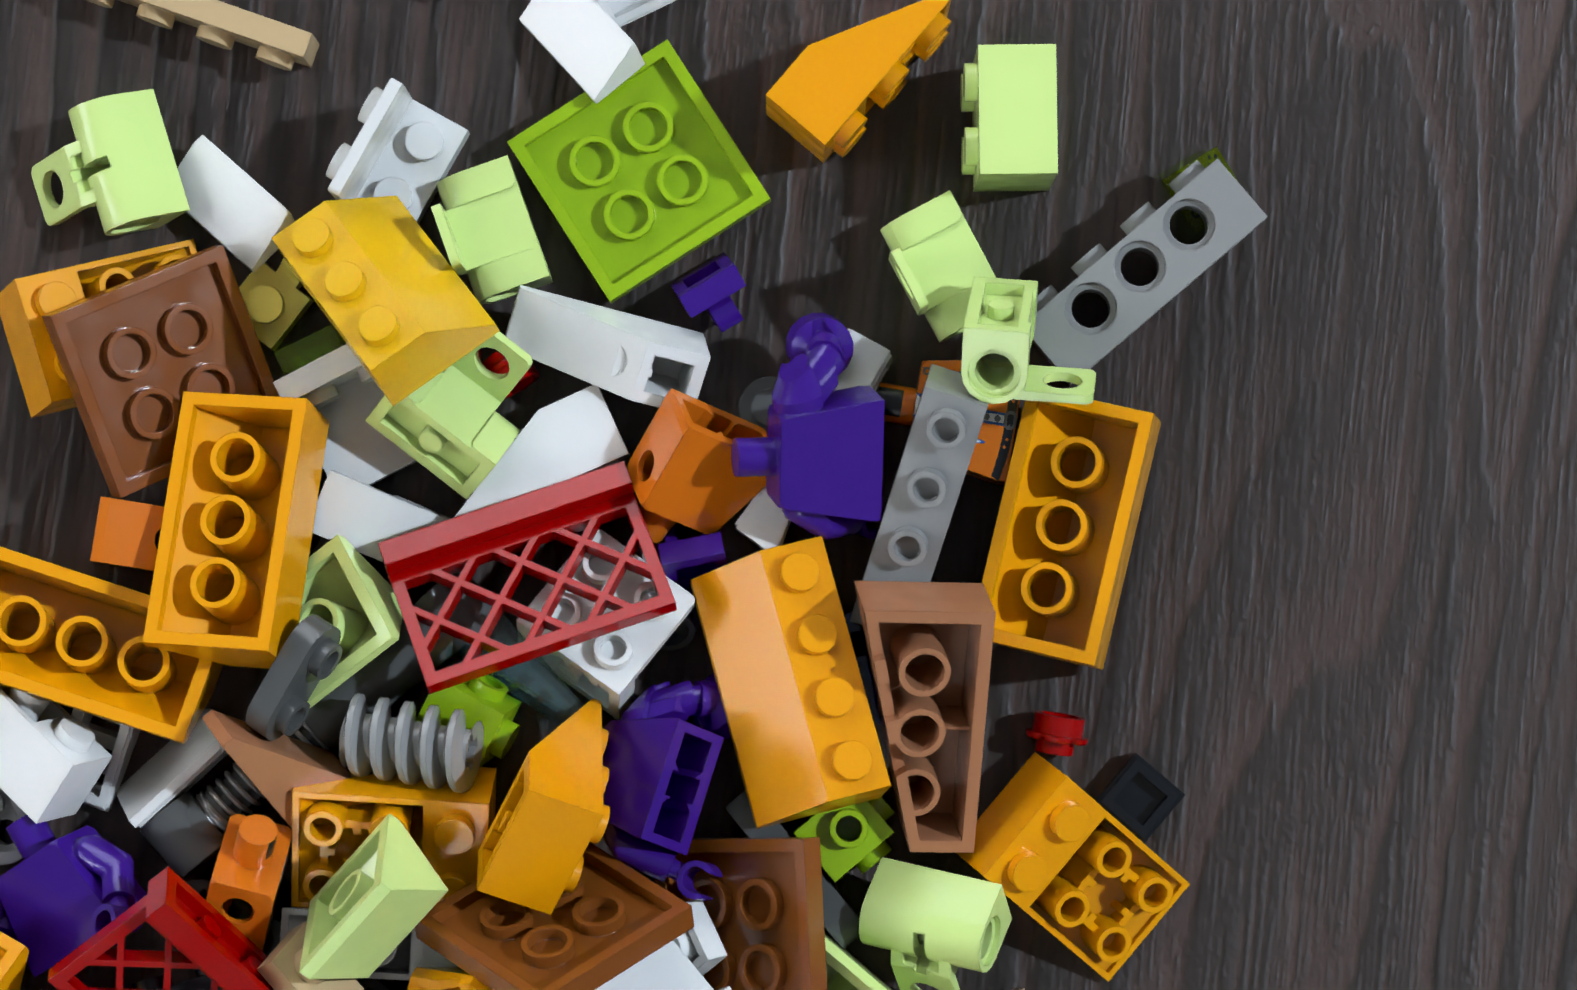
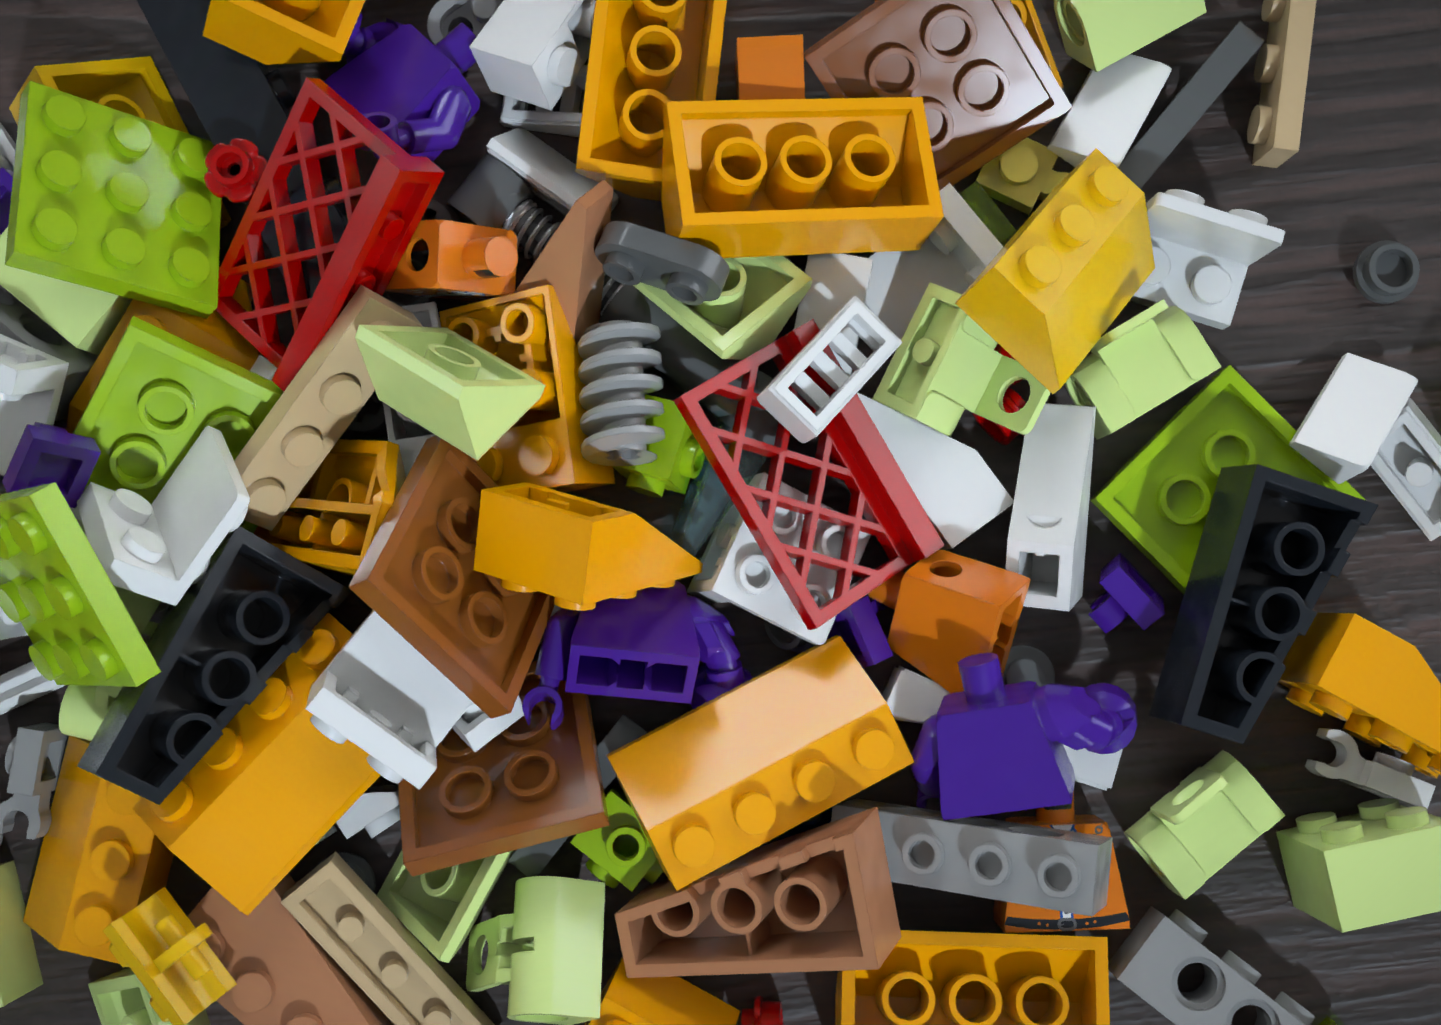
camera: 80 degrees right, 0 degrees up
yellowish green piece [961,276,1096,405] -> none
none -> white slope [757,296,903,443]
none -> dark grey beam [1118,21,1264,189]
none -> black wedge [1149,464,1379,744]
none -> white plate [1305,728,1436,809]

